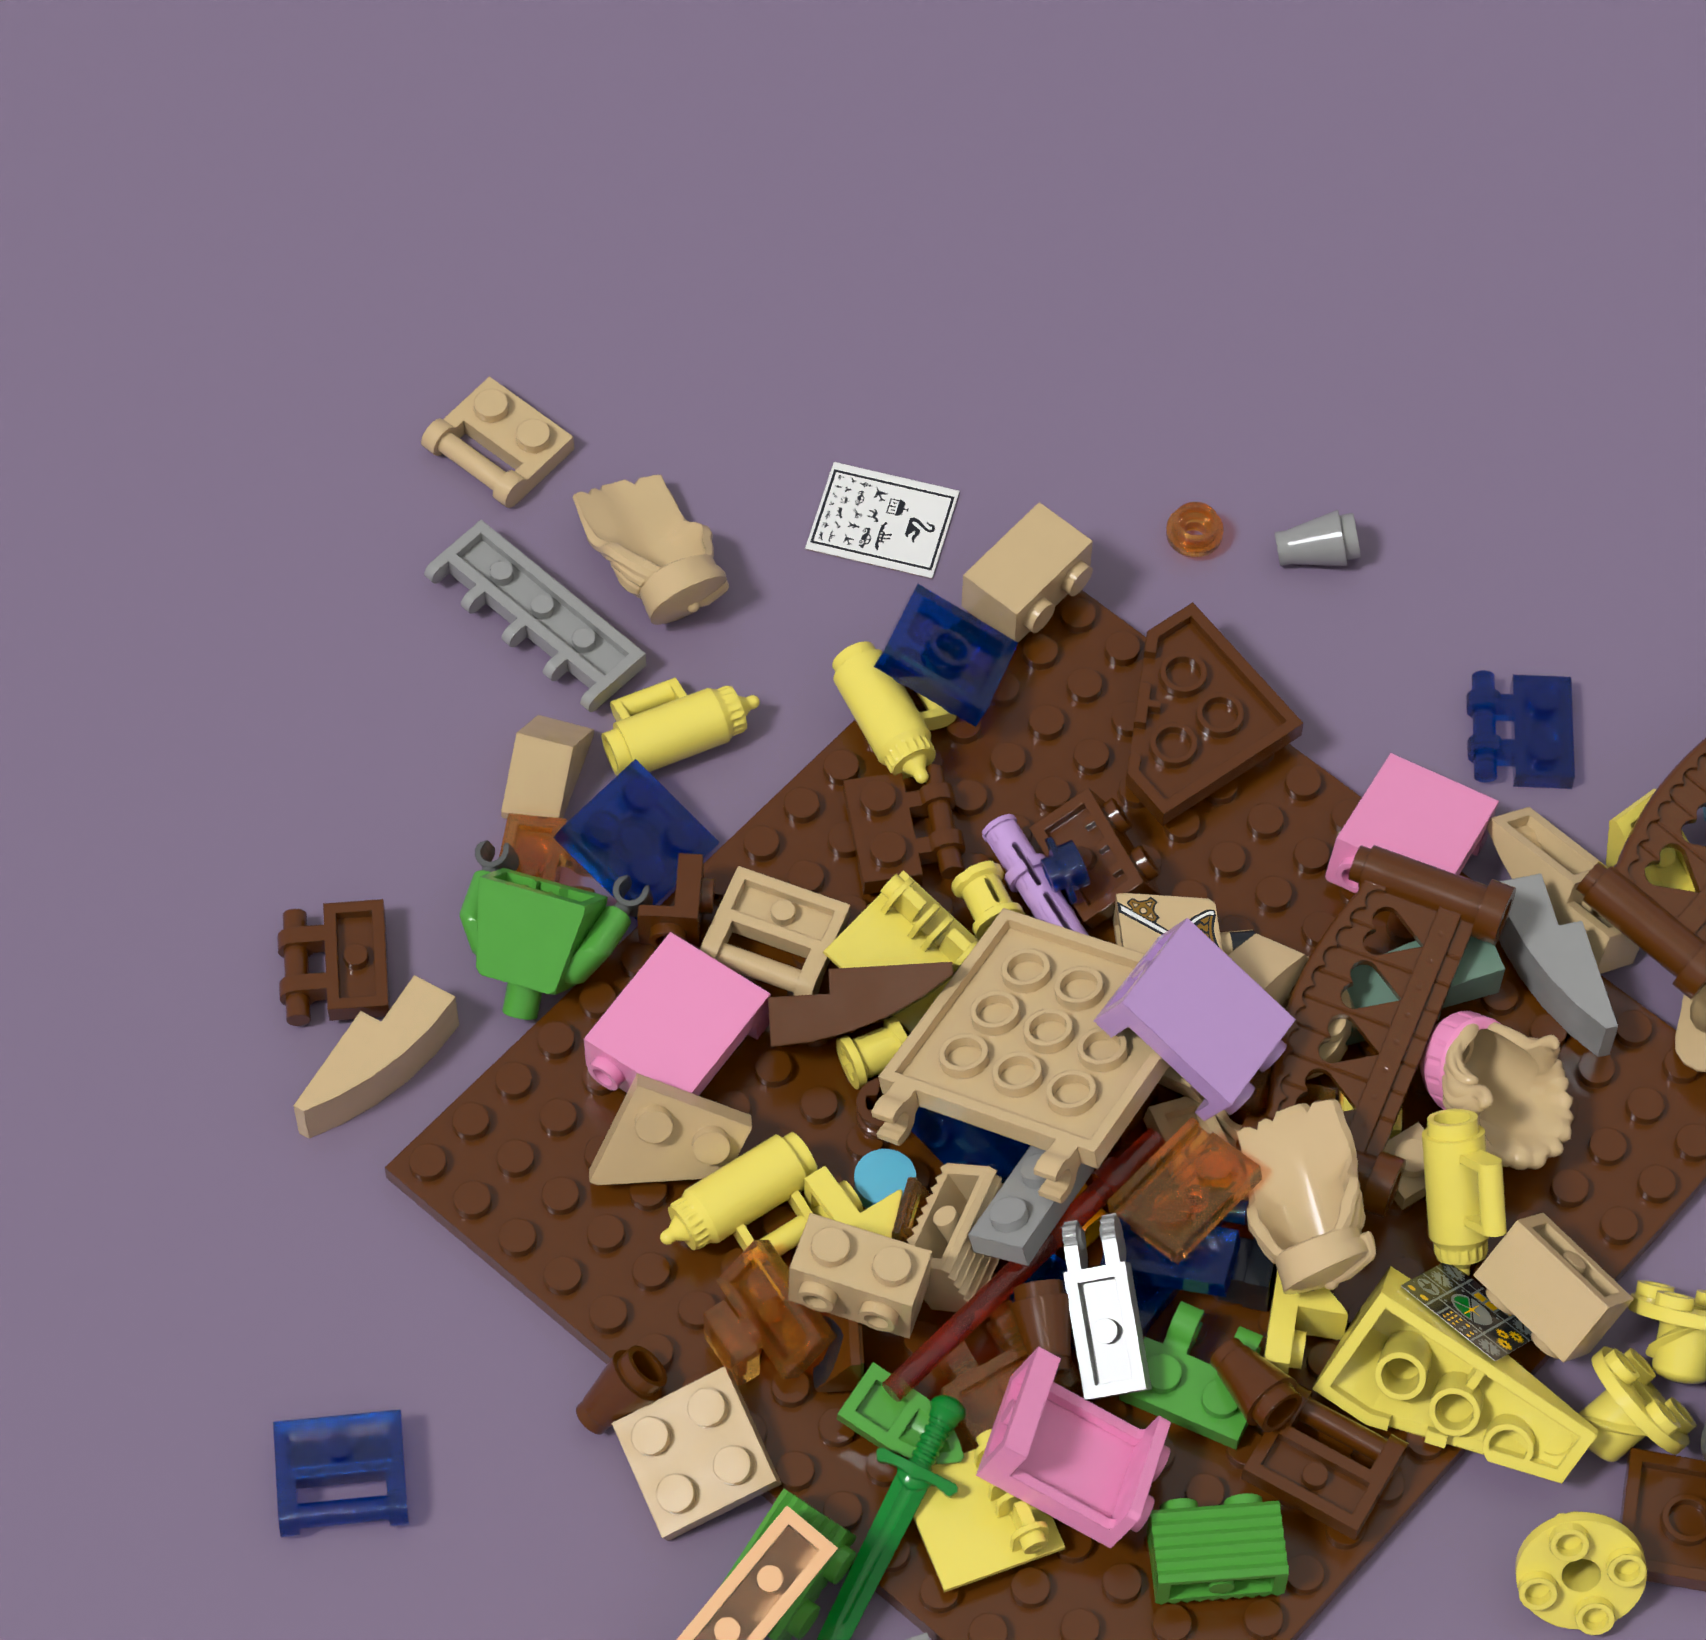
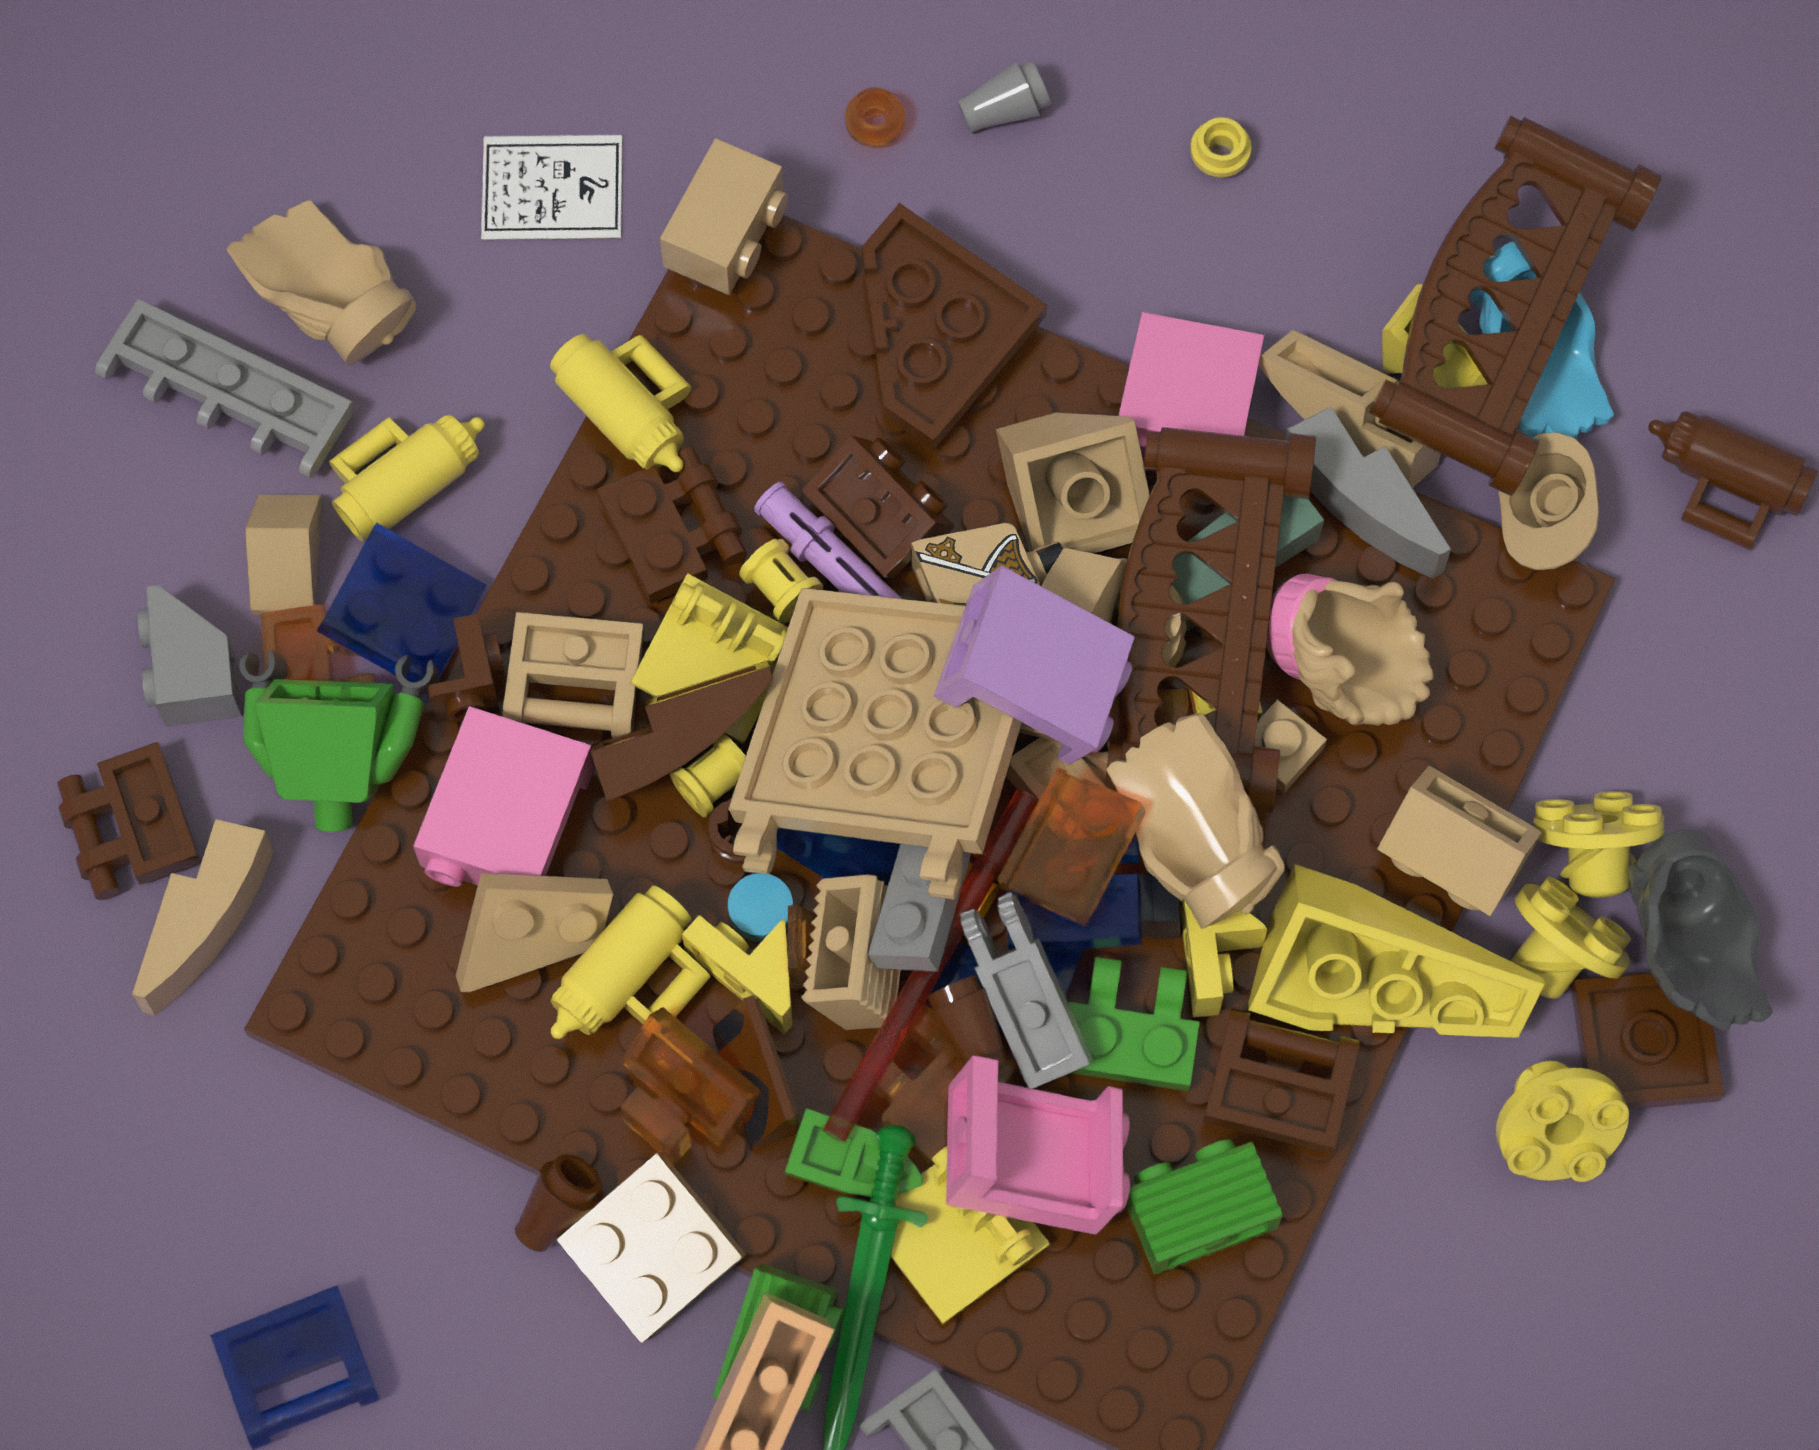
camera: 15 degrees left, 10 degrees up
tan plate [421,376,574,508] -> none
tan brick [788,1213,932,1339] -> none
clear blue plate [874,584,1018,727] -> none
clear blue plate [1040,836,1091,904] -> none
reddish brown cone [1210,1338,1302,1432] -> none
sticker [1401,1263,1532,1361] -> none
light yellow piece [1422,1109,1507,1276] -> none
clear blue plate [1466,670,1575,789] -> none
none -> light grey slope [137,585,242,726]
none -> tan slope [996,413,1150,554]
none -> light yellow plate [1190,117,1251,177]

